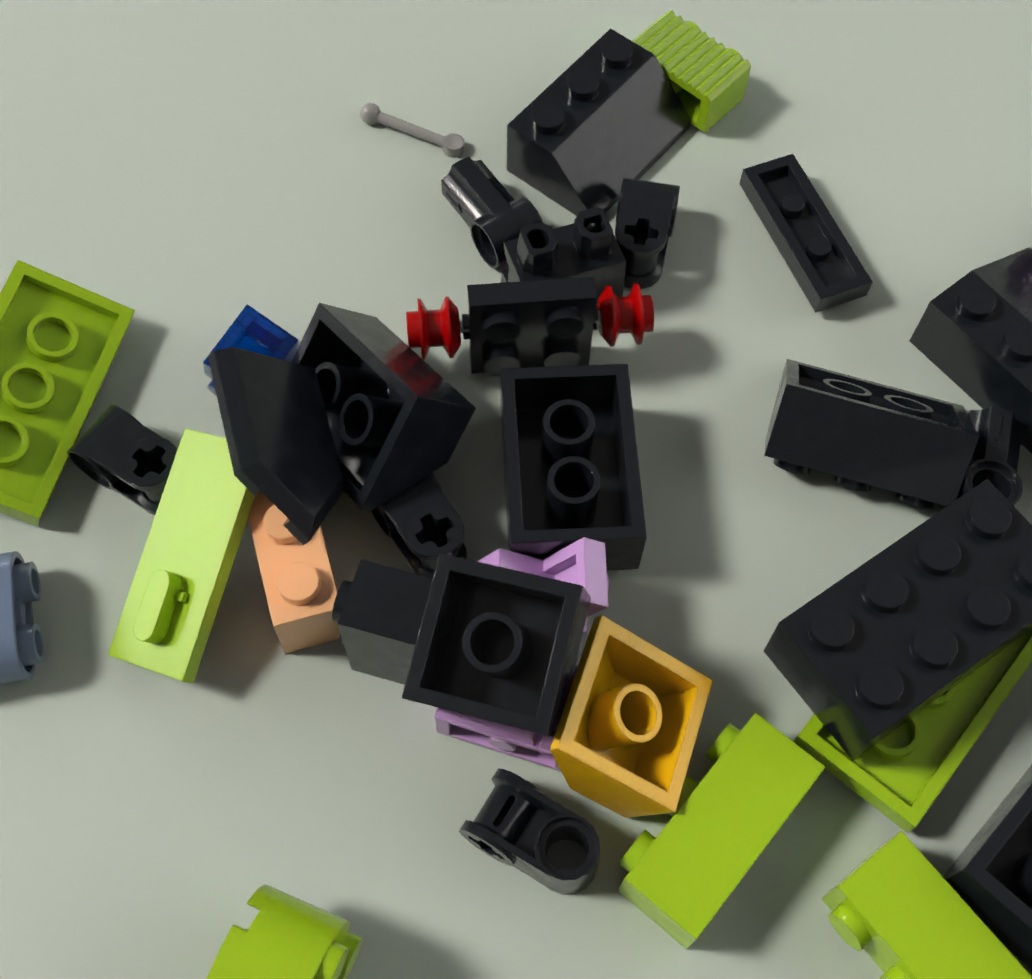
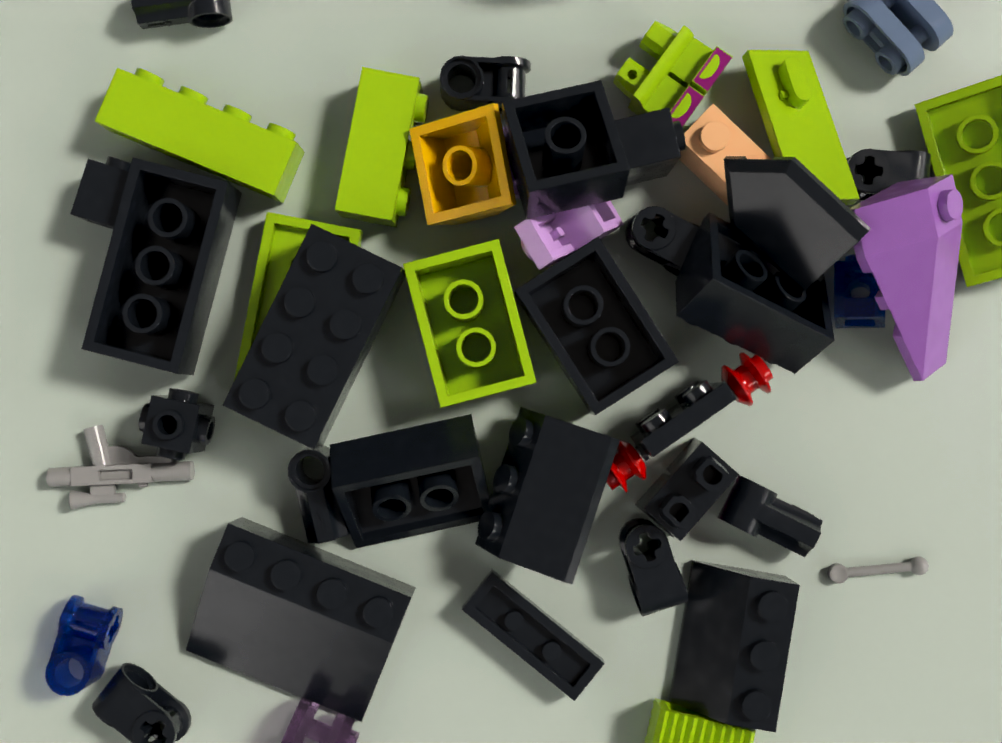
camera: 155 degrees right, 25 degrees up
none -> lime brick [403,239,537,408]
none -> black slope [475,407,620,584]
none -> lime hips [613,21,733,127]
none -> medium lavender wedge [850,174,963,381]

